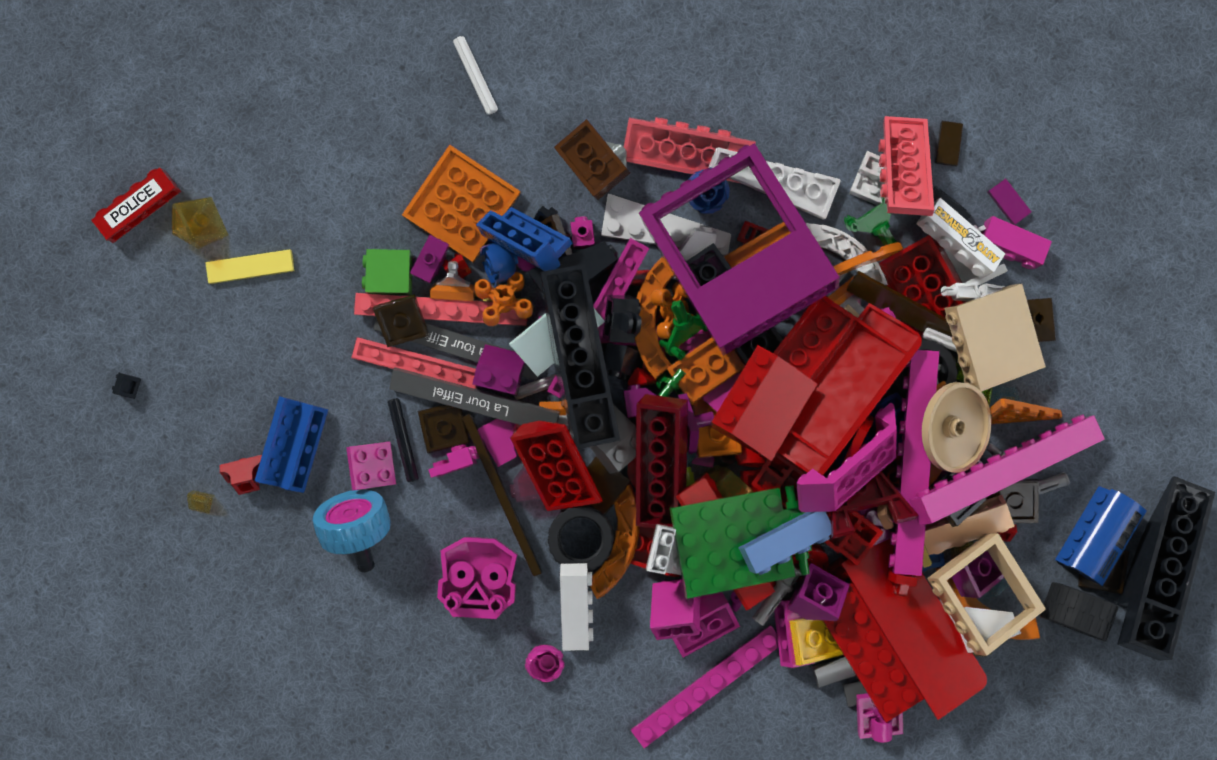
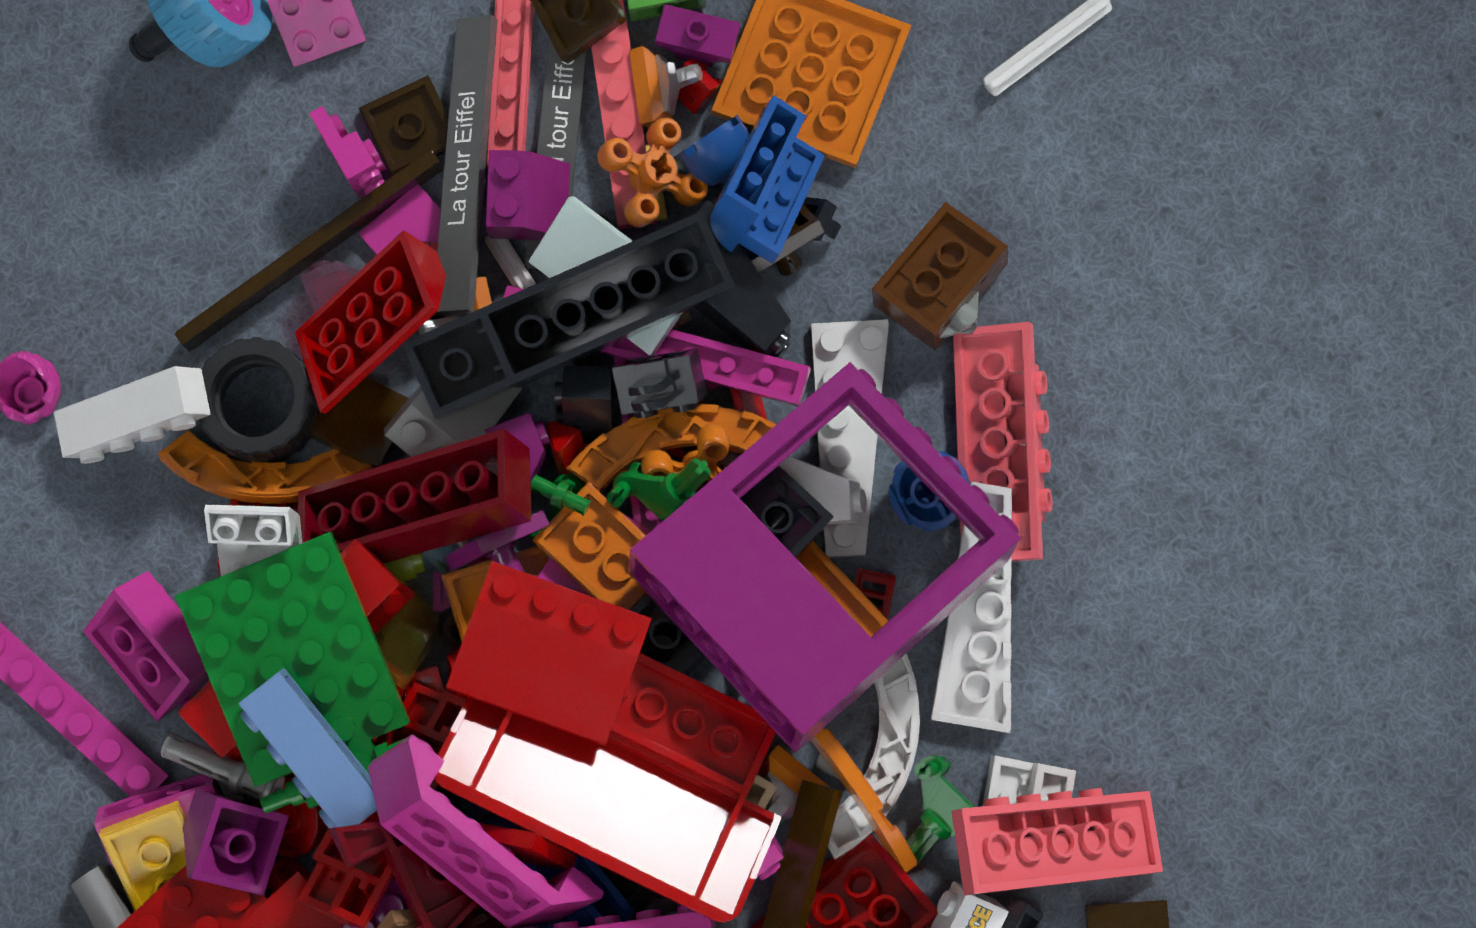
camera: 75 degrees right, 5 degrees down
black axle [387,398,419,482] -> none
dark pink brick [437,537,518,619] -> none
dark pink brick [571,216,595,250] -> none
dark pink brick [650,579,701,640] -> none

